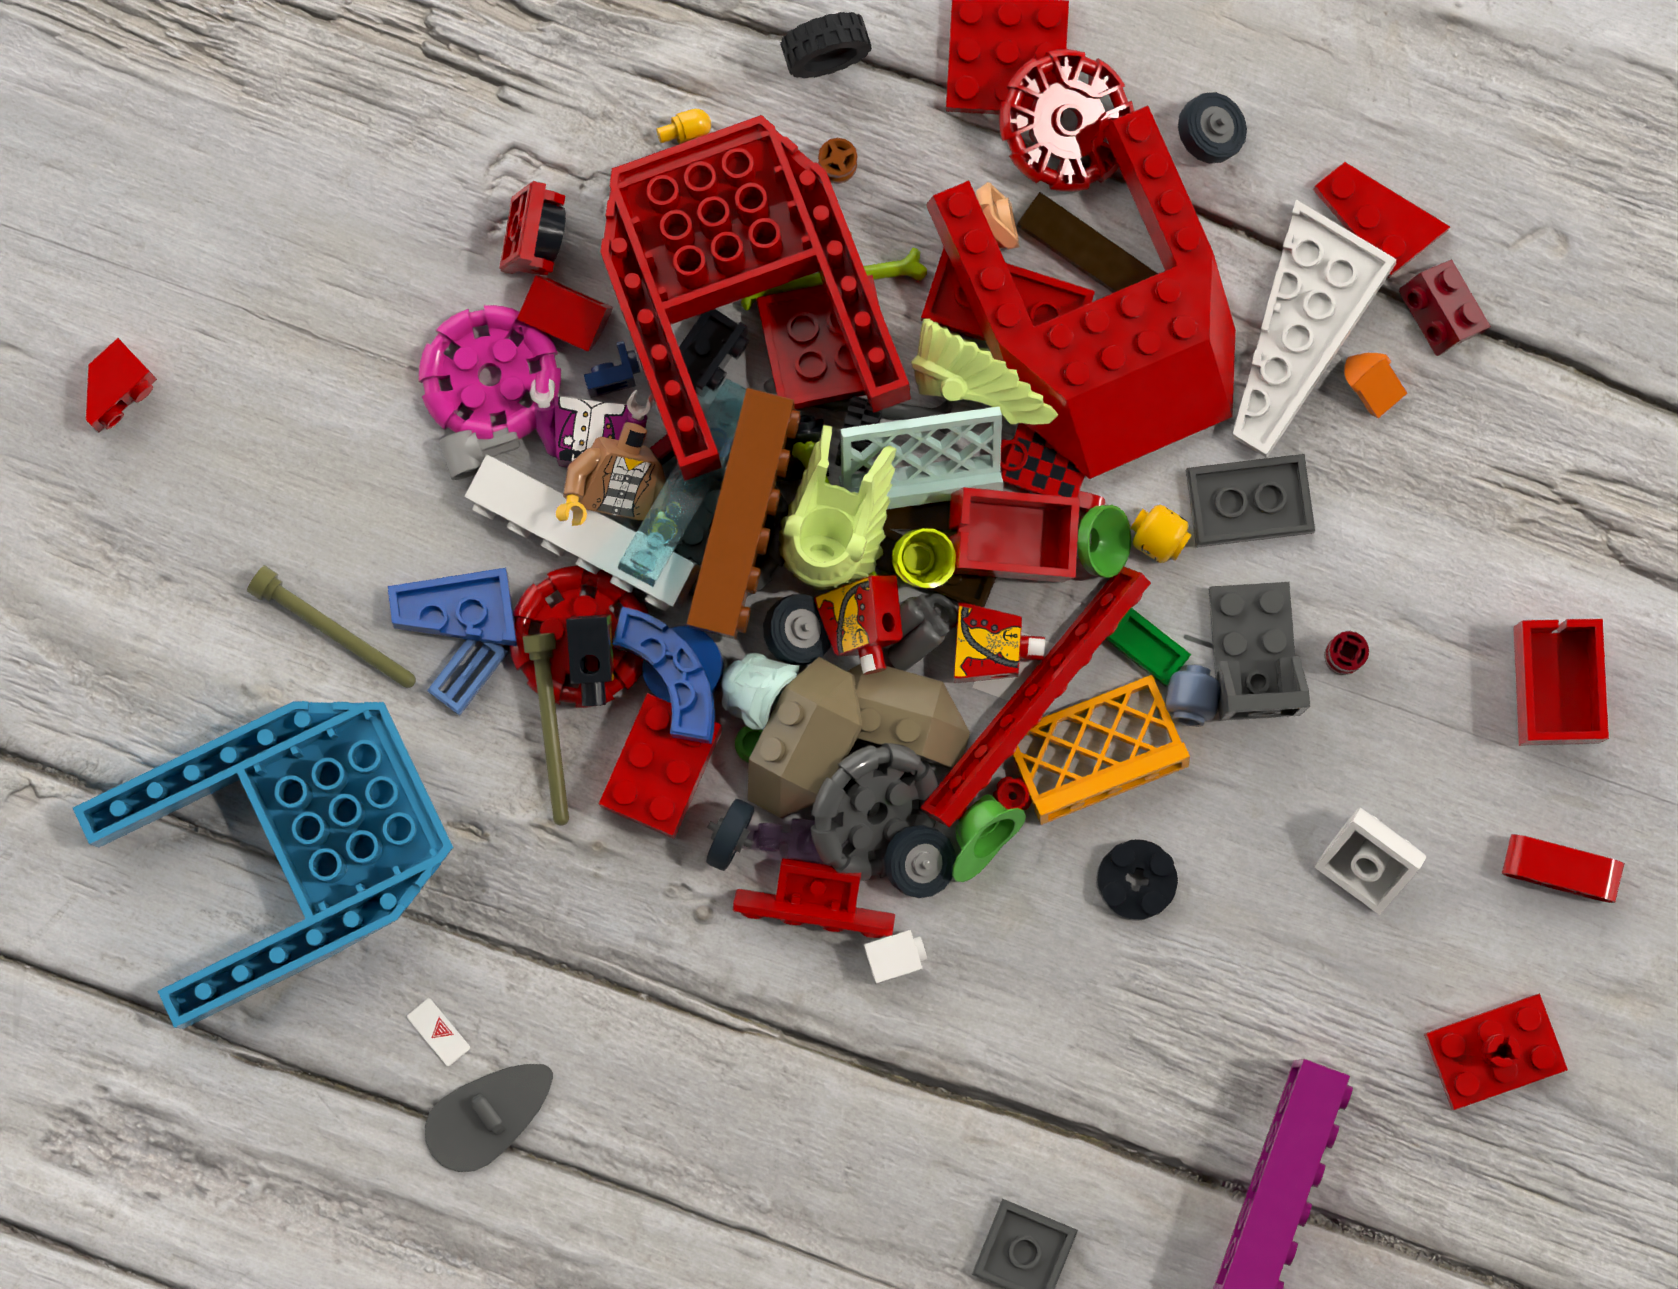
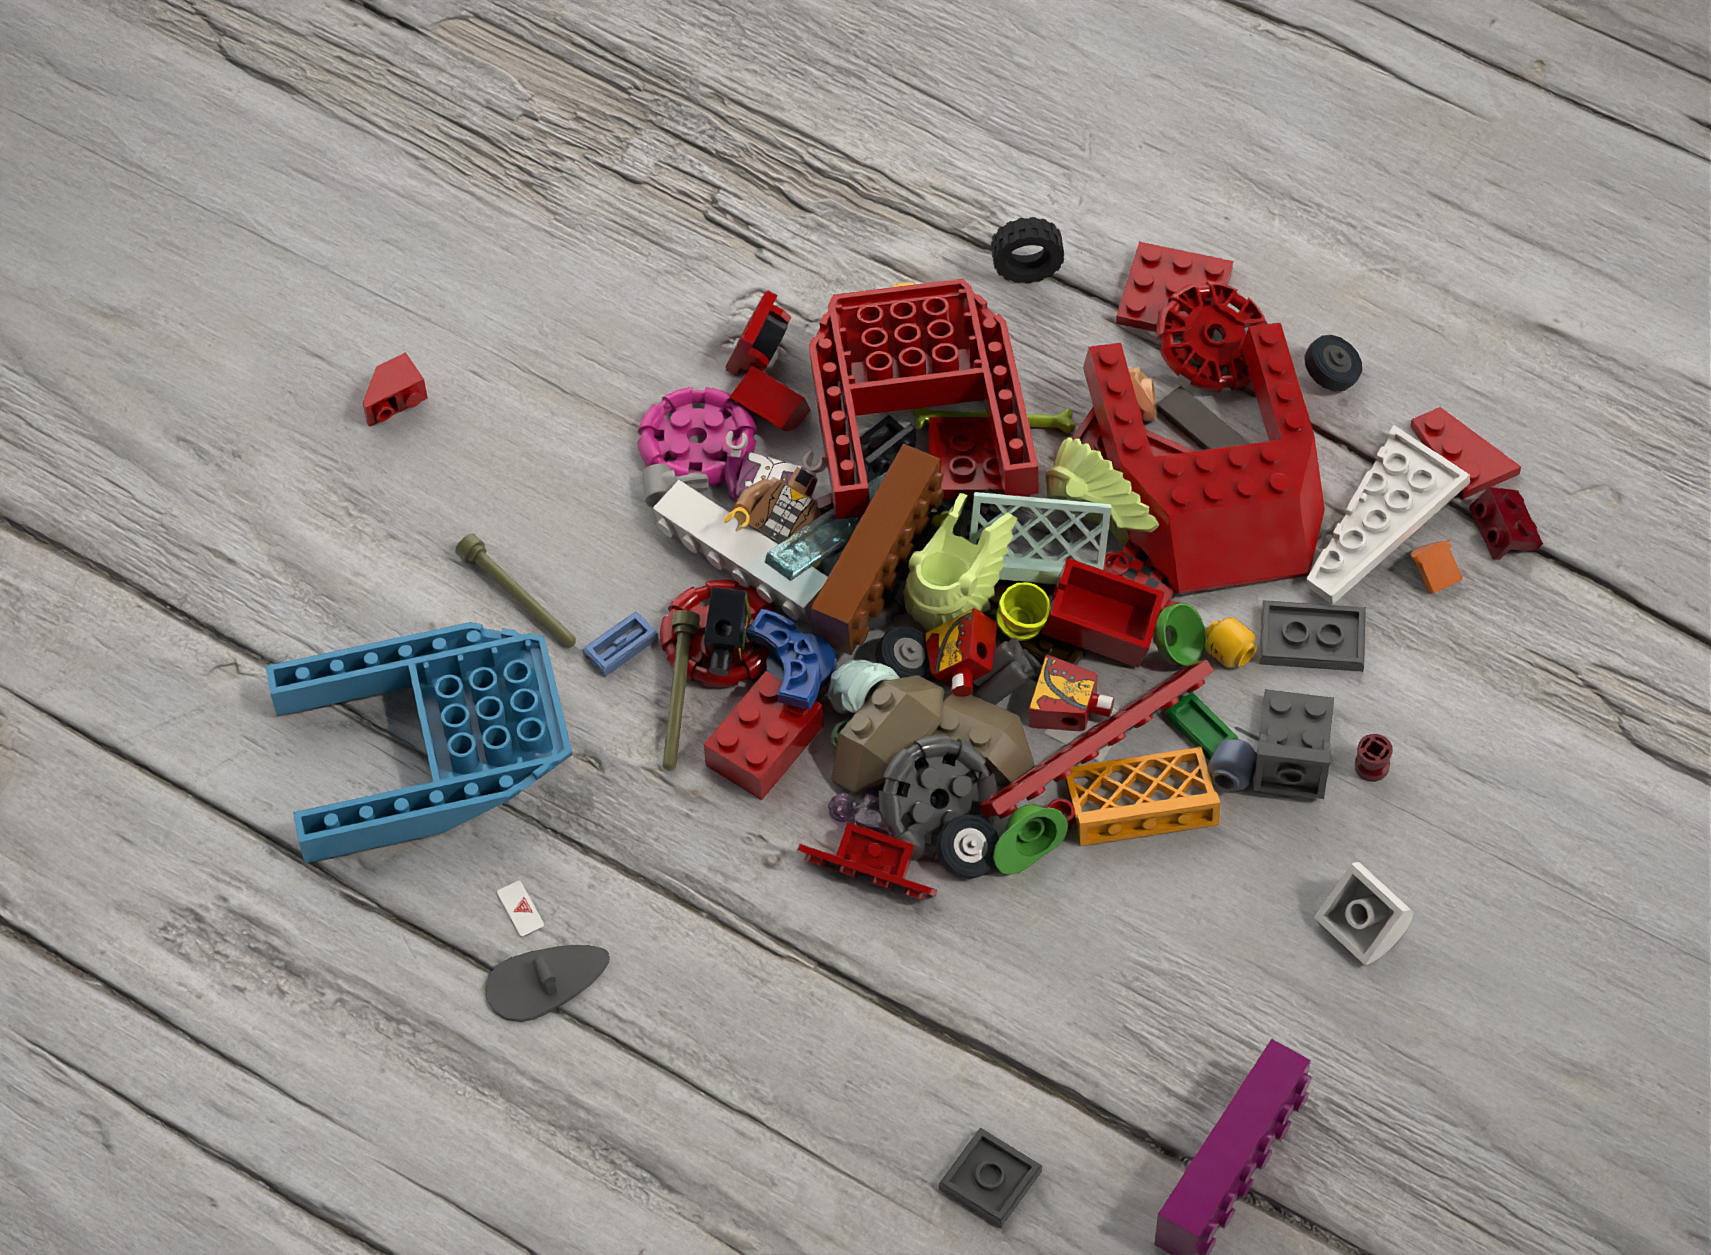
camera: 15 degrees right, 25 degrees down
blue wing [387,567,517,646] -> none
dark blue bracket [584,341,640,398] -> none
black wheel [706,799,754,871] -> none
dark orange wheel [818,138,858,184] -> none
white brick [864,930,927,985] -> none
black plate [1096,839,1178,921] -> none
red plate [1424,993,1568,1110] -> none
red beam [1502,834,1625,903] -> none
red piece [1513,619,1609,746] -> none

